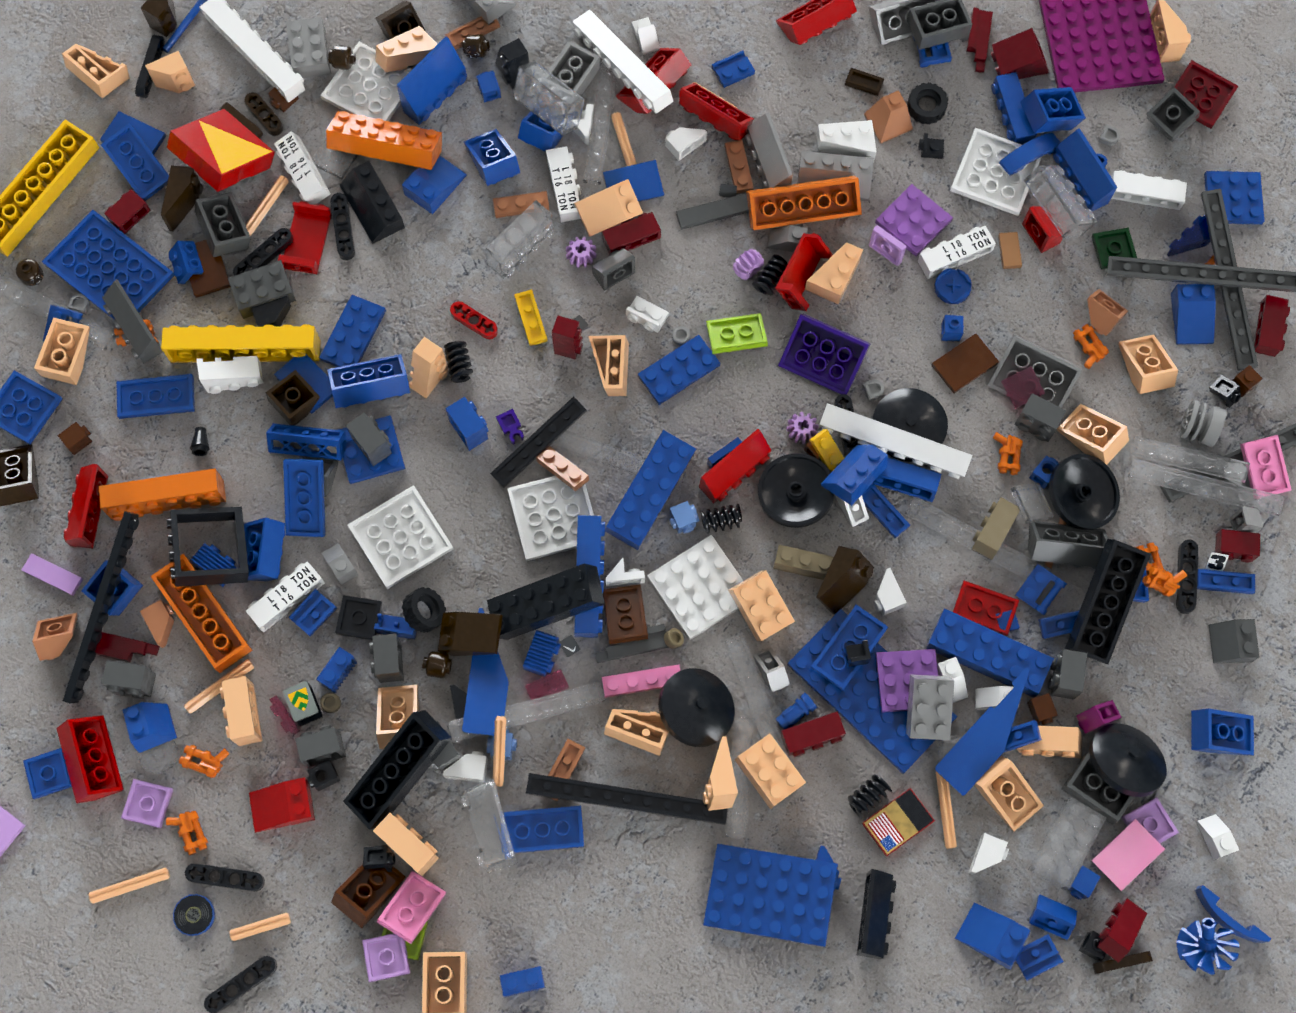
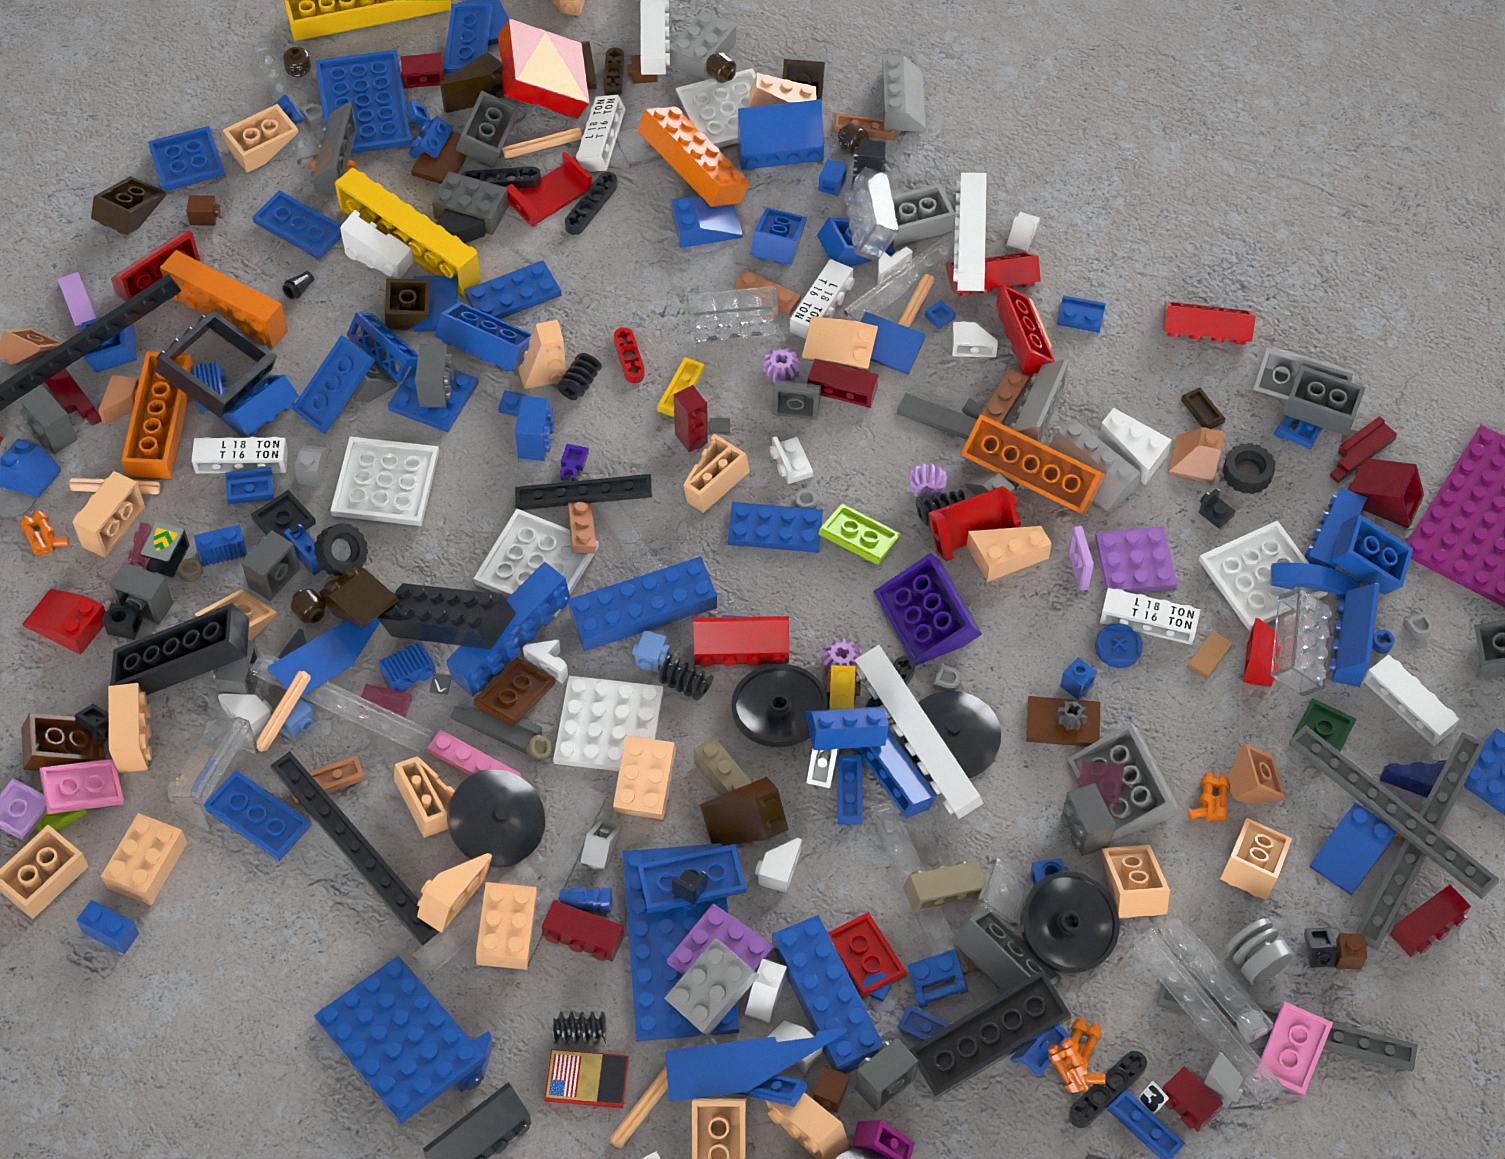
camera: 40 degrees right, 15 degrees down
black slope [340,161,405,244] -> none
orange piece [993,432,1023,475] -> none
none -> light nougat brick [101,813,187,906]
none -> blue plate [406,101,431,125]
none -> blue plate [498,390,526,417]
none -> blue plate [925,300,956,329]
none -> dark grey gear [1057,700,1087,731]

